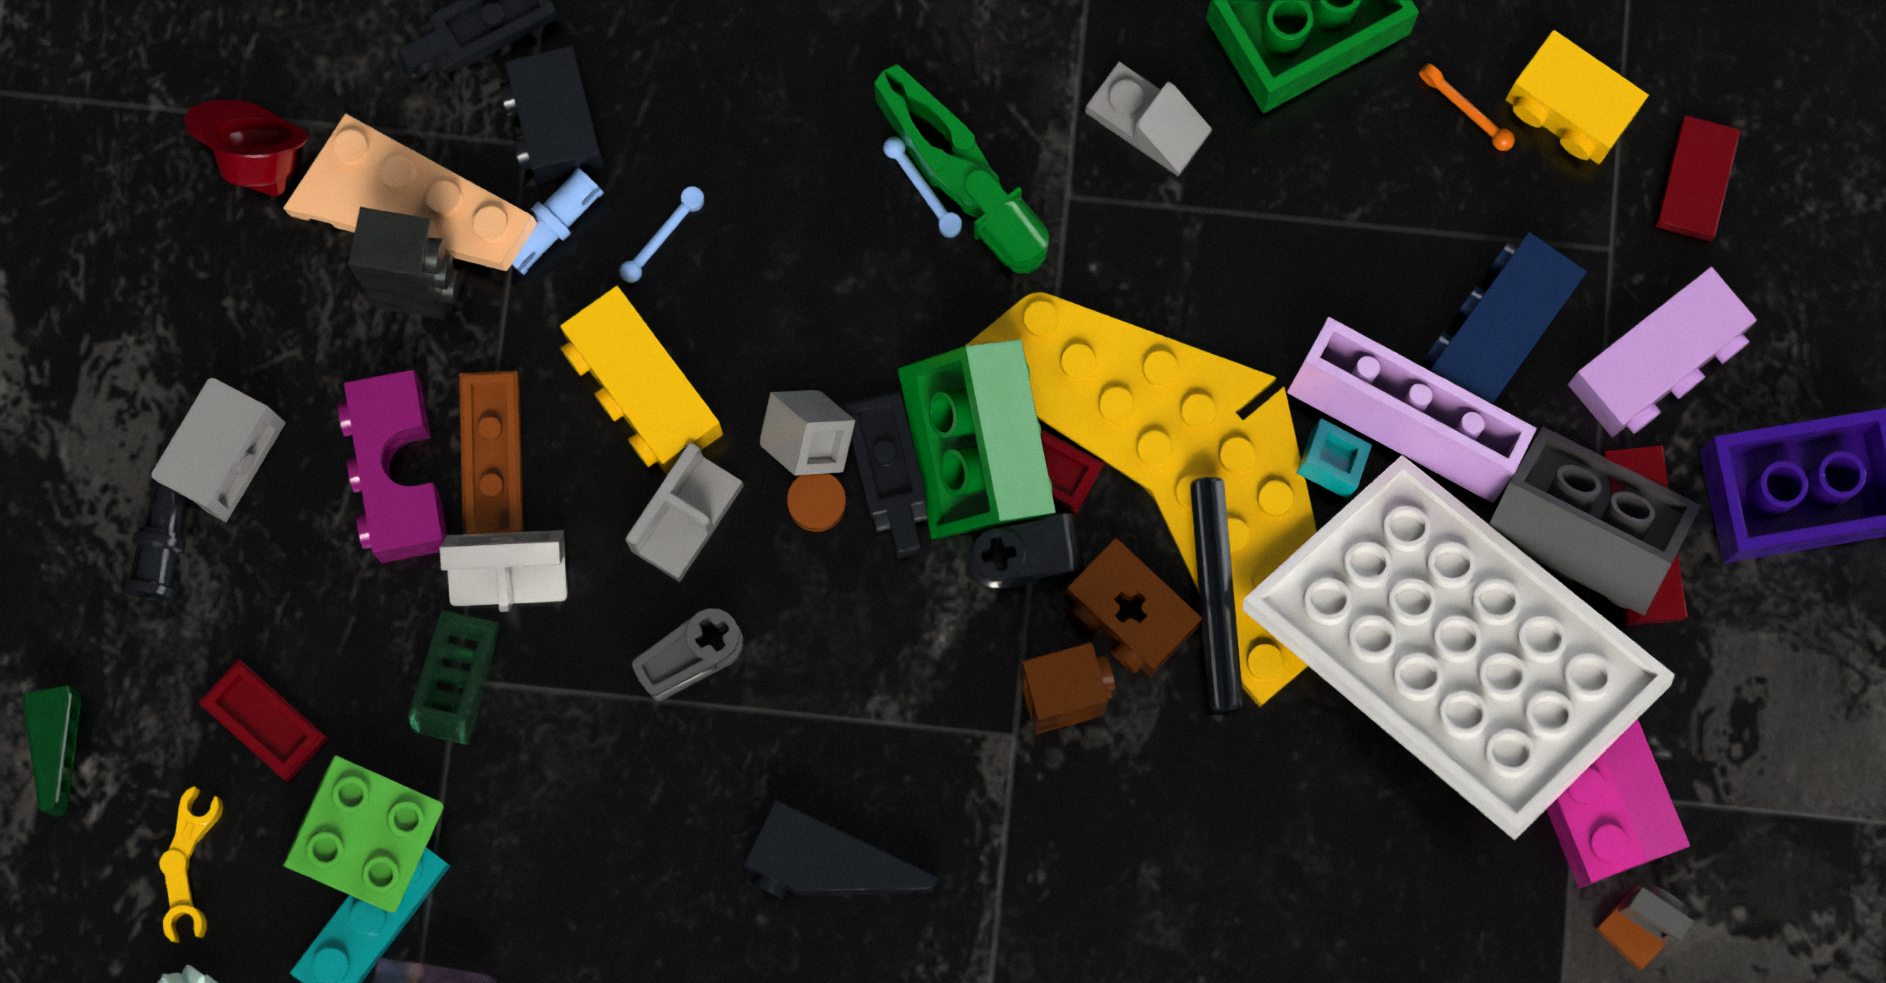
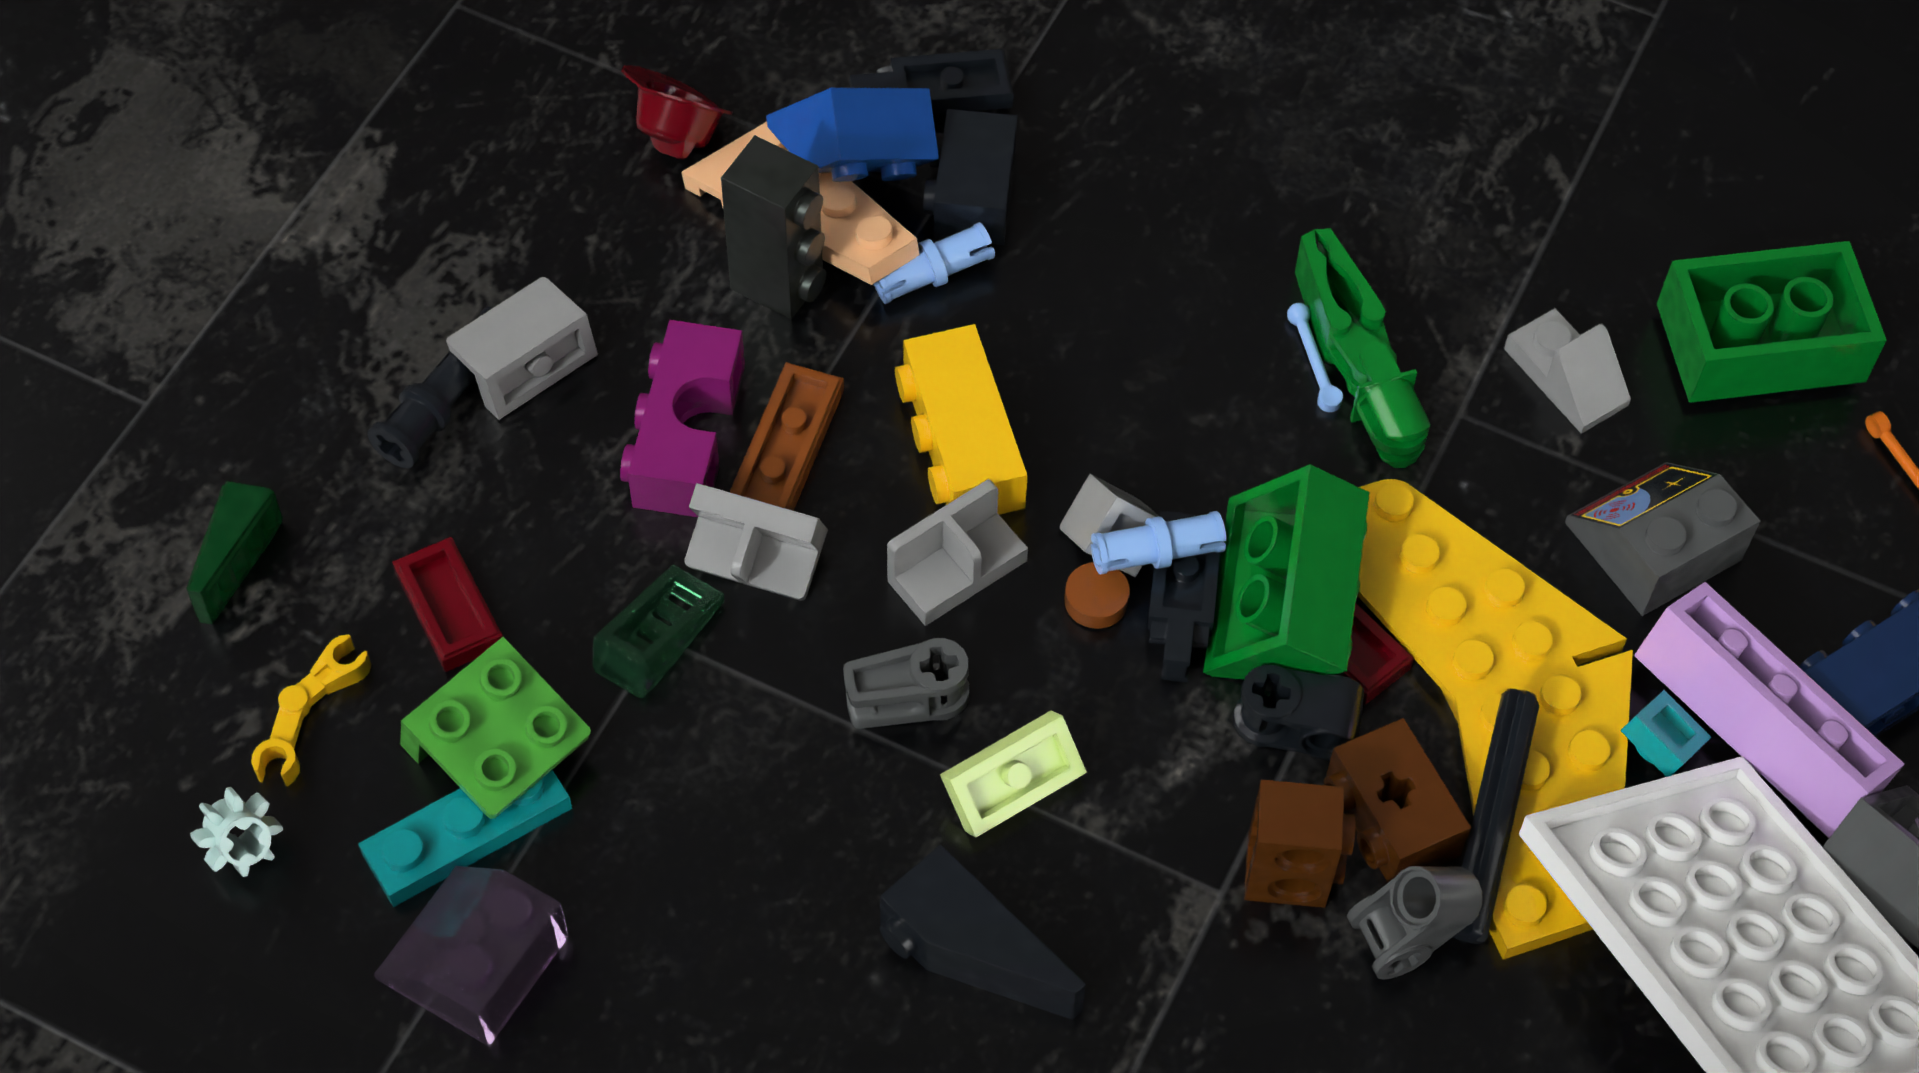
camera: 20 degrees right, 20 degrees down
light blue hinge [619,186,704,283] -> none
none -> blue slope [766,88,939,182]
none -> yellowish green plate [940,710,1087,837]
none -> light blue pin [1091,511,1226,575]
none -> dark grey piece [1347,866,1482,980]
none -> dark grey slope [1565,462,1760,616]

